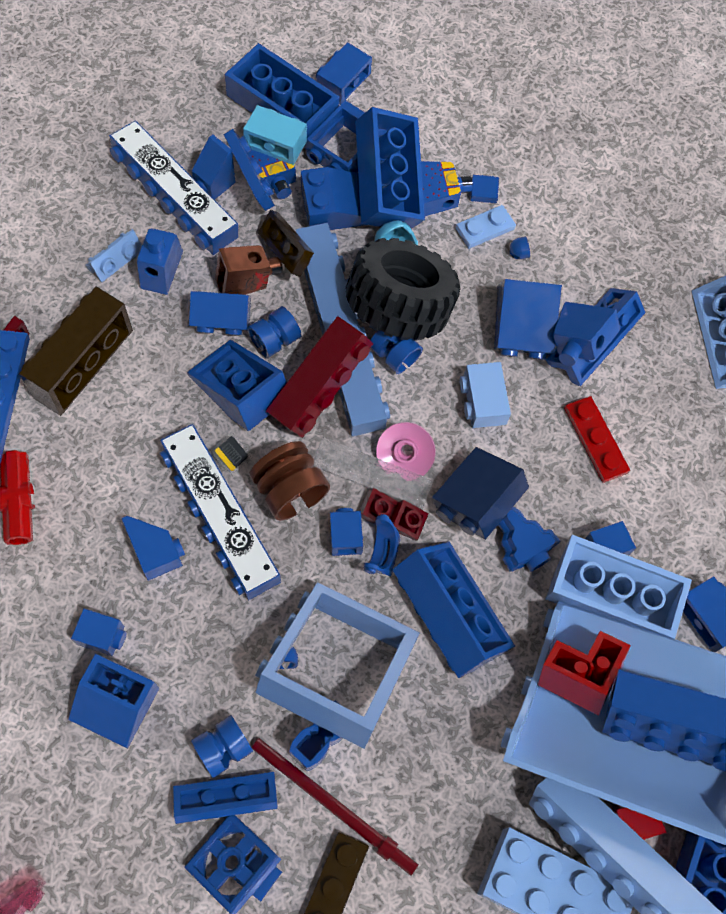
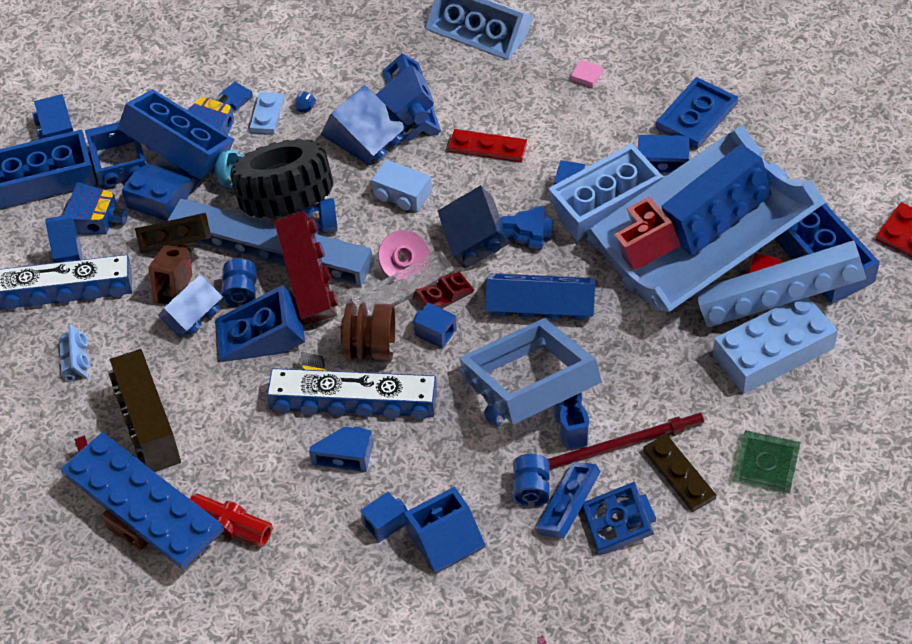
camera: 45 degrees left, 15 degrees down
blue torso [137,228,183,295] -> none
blue plate [223,129,275,211] -> none
medium azure brick [243,105,307,165] -> none
blue helmet [363,514,400,576] -> none

